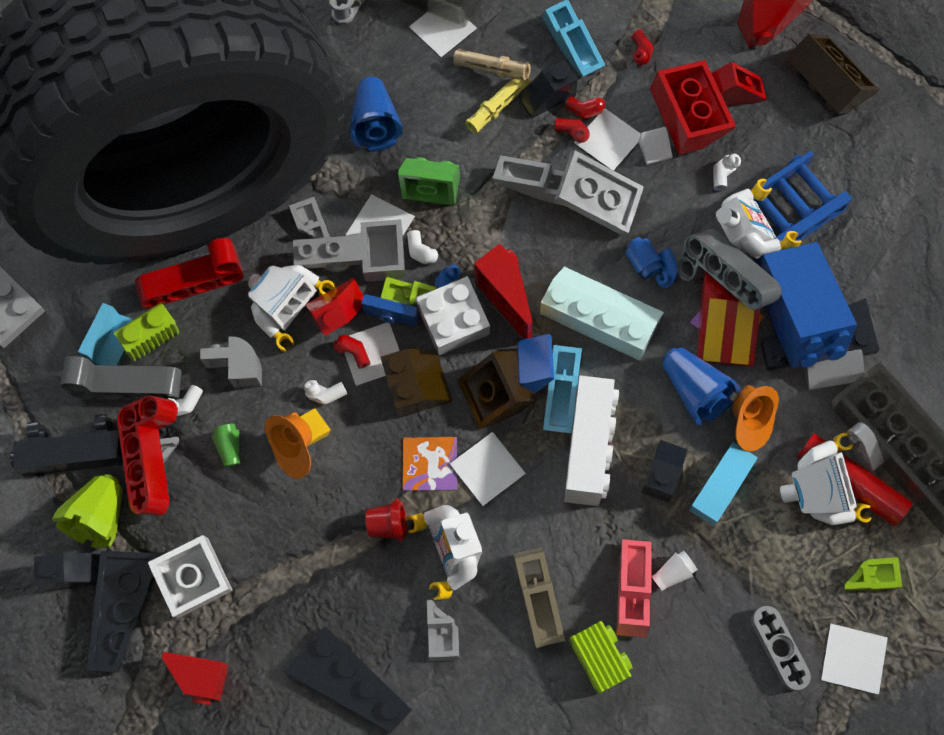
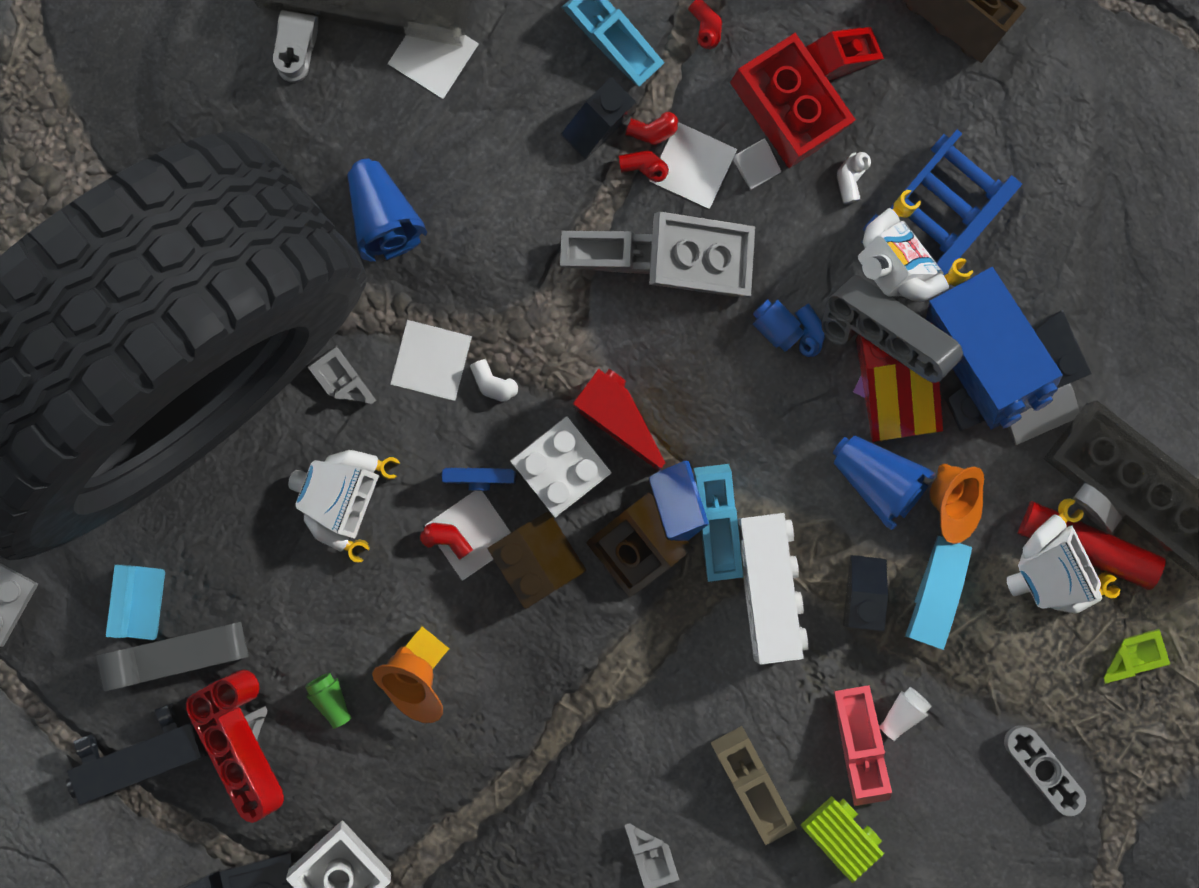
camera: 20 degrees left, 15 degrees up
lime cone [52,474,123,549] -> none
lime brick [113,302,179,362] -> none
red beam [134,238,244,309] -> none
white arm [168,385,203,416] -> none
light grey brick [200,336,262,388] -> none
light grey plate [293,219,405,282] -> none
white arm [304,380,347,405] -> none
red slope [305,278,364,336] -> none
red piece [366,498,407,542] -> none
lime slope [380,277,437,306] -> none
bright green slope [398,157,460,206] -> none
sticker [403,437,457,490] -> none
white torso [405,505,482,600] -> none
blue arm [435,265,461,289] -> none
white sticker [450,432,526,506] -> none
tan pin [453,49,531,80] -> none
light yellow pin [465,77,531,134] -> none
light aqua slope [540,267,664,361] -> none
white sticker [821,624,887,694] -> none

